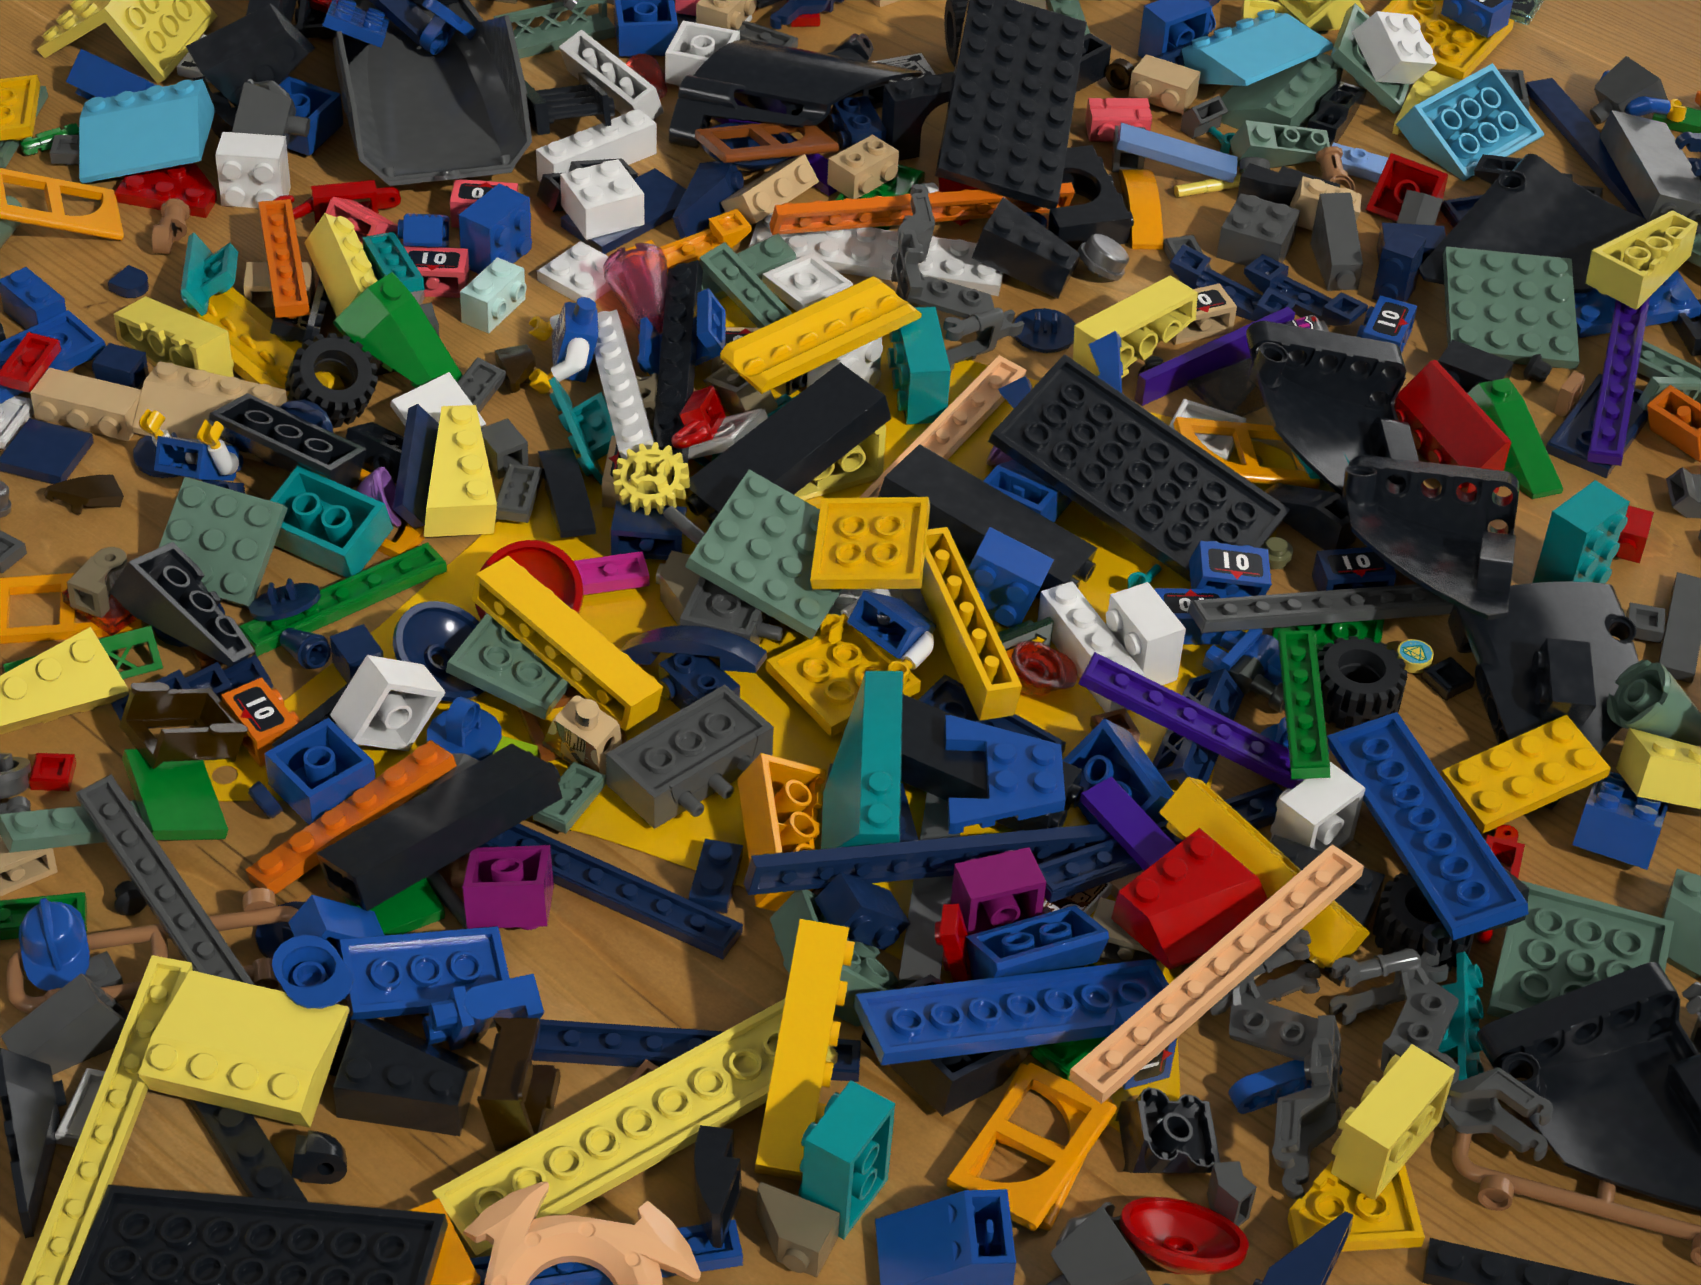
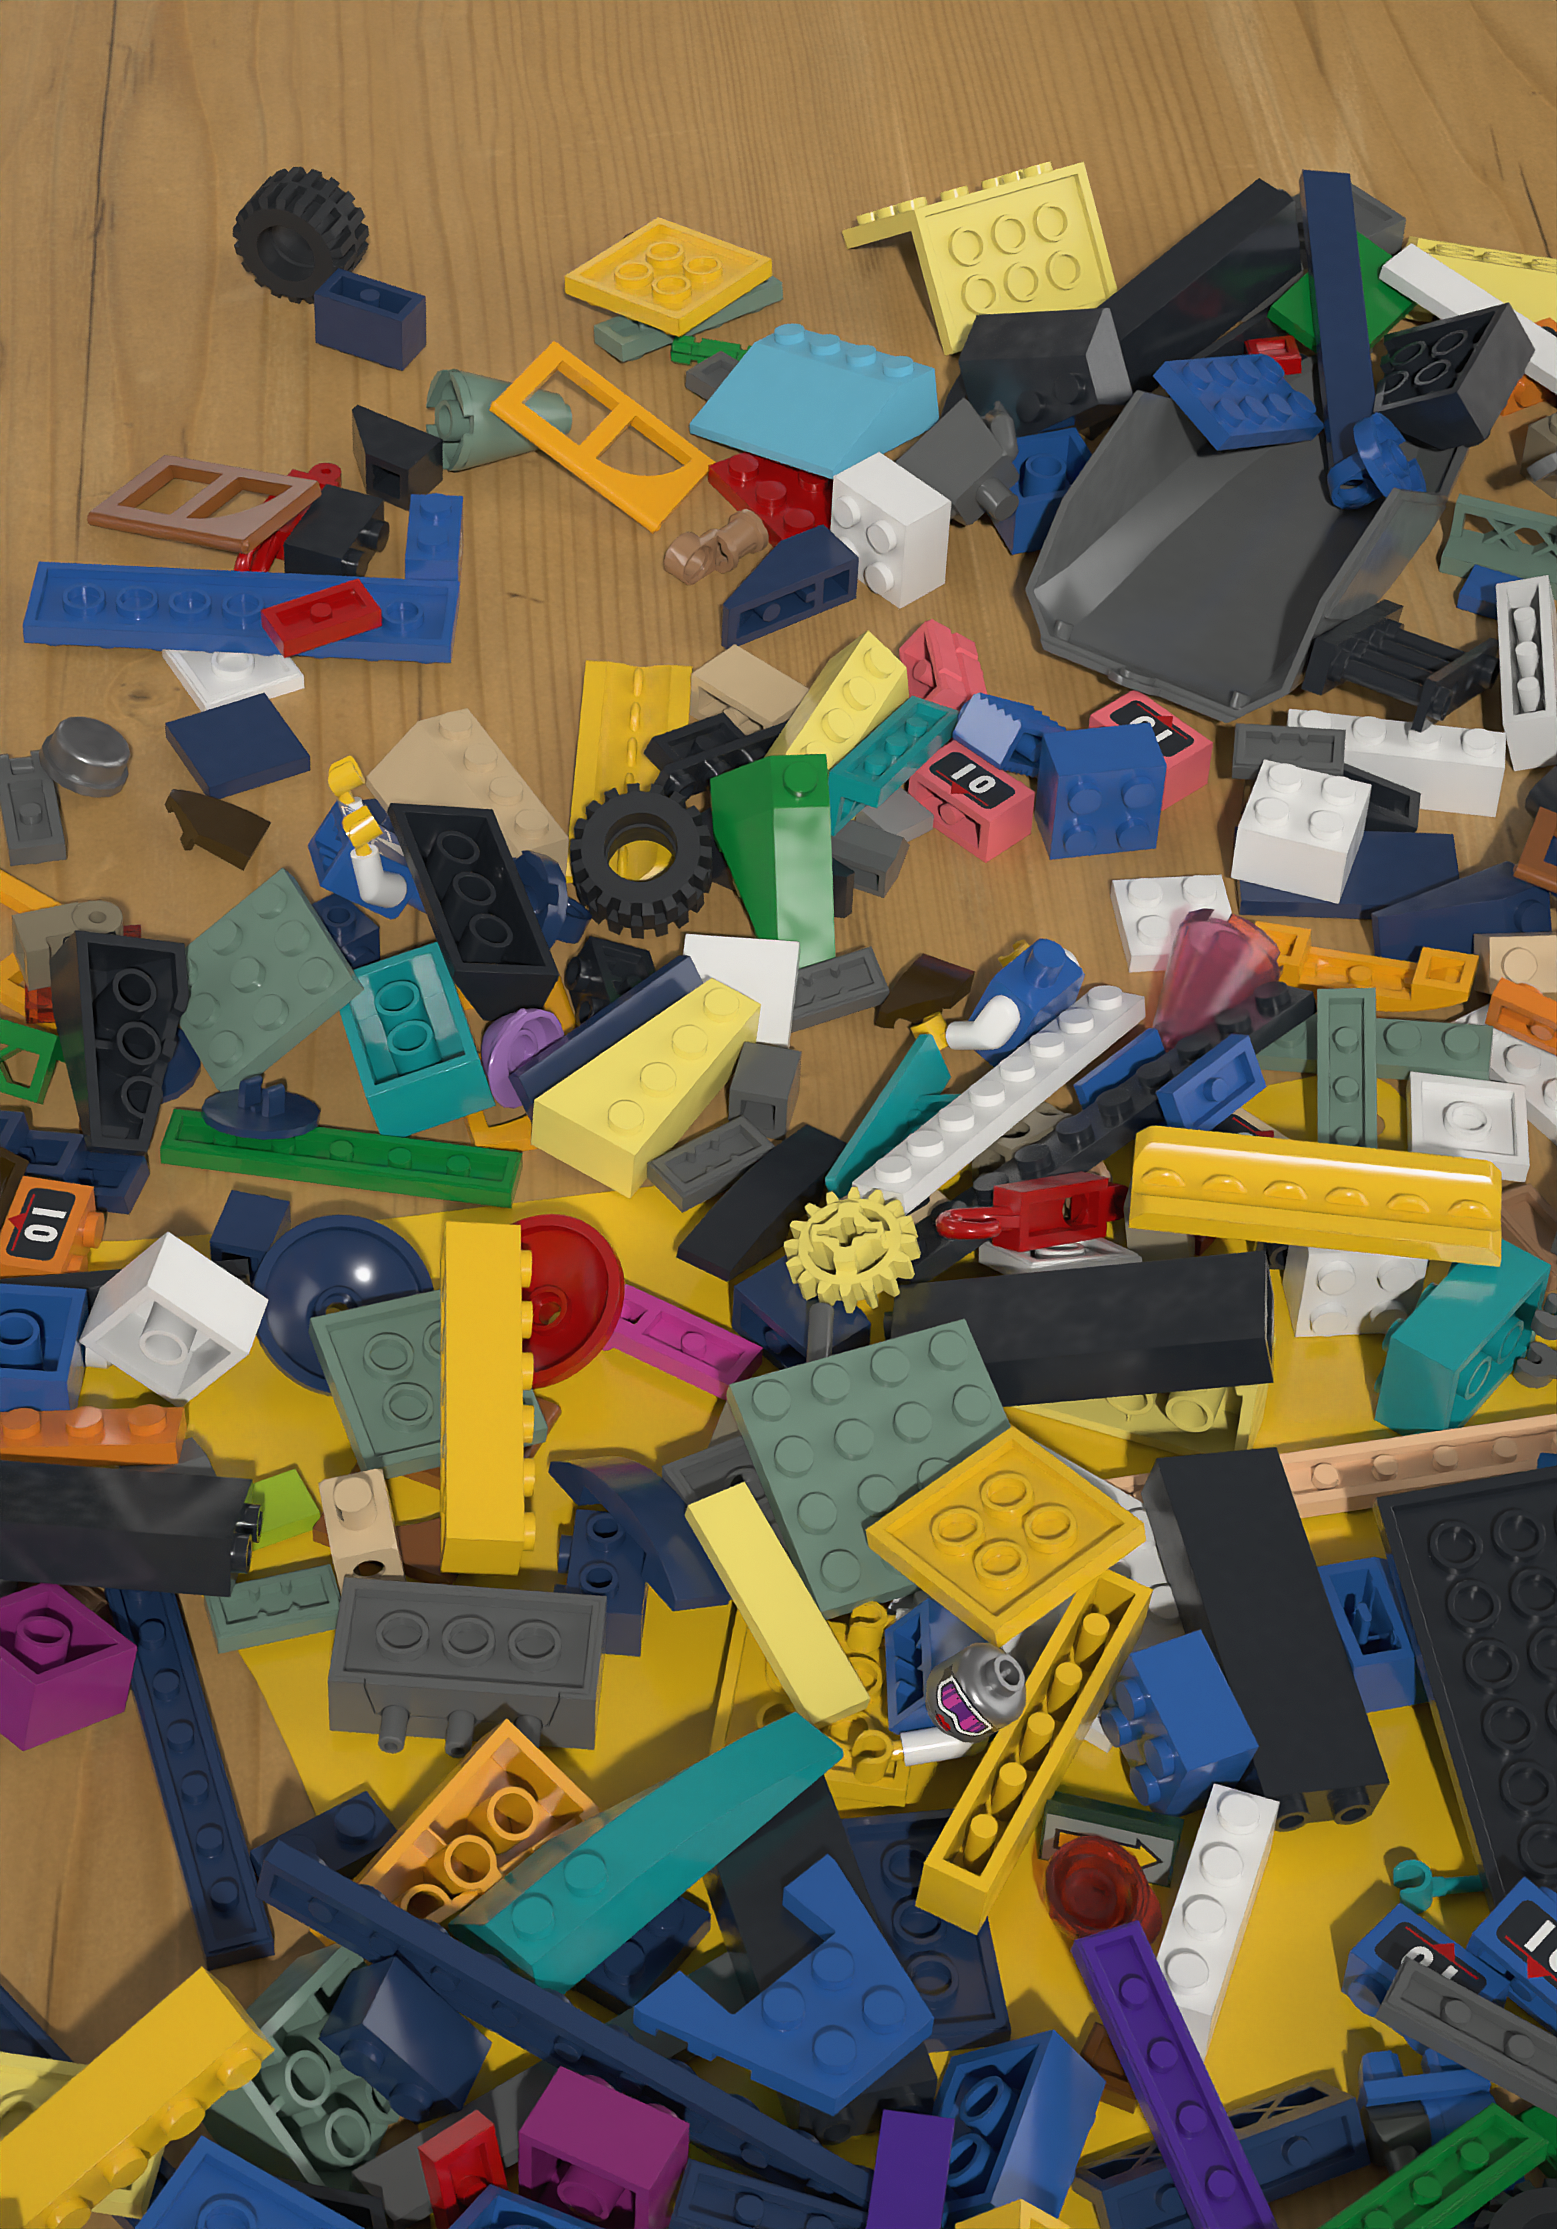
camera: 45 degrees right, 0 degrees up
tan brick [30,368,142,441] -> none
blue slope [66,49,156,100] -> none
dark blue brick [92,343,149,389] -> none
dark blue tile [108,265,149,298] -> none
light yellow wedge [114,296,234,377] -> none
teal bracket [180,233,238,316] -> none
orange plate [258,199,310,319] -> none
red piece [274,180,401,224] -> none
dark blue cone [280,628,331,669] -> none
blue tile [427,696,502,761] -> none
light aqua brick [460,257,527,334] -> none
white brick [1106,582,1186,685] -> none
none -> light yellow tile [685,1482,871,1729]
none -> dark blue slope [721,524,859,650]
none -> flat silver head [926,1643,1026,1743]
none -> dark grey plate [1232,723,1346,780]
none -> blue tile [1457,564,1523,620]

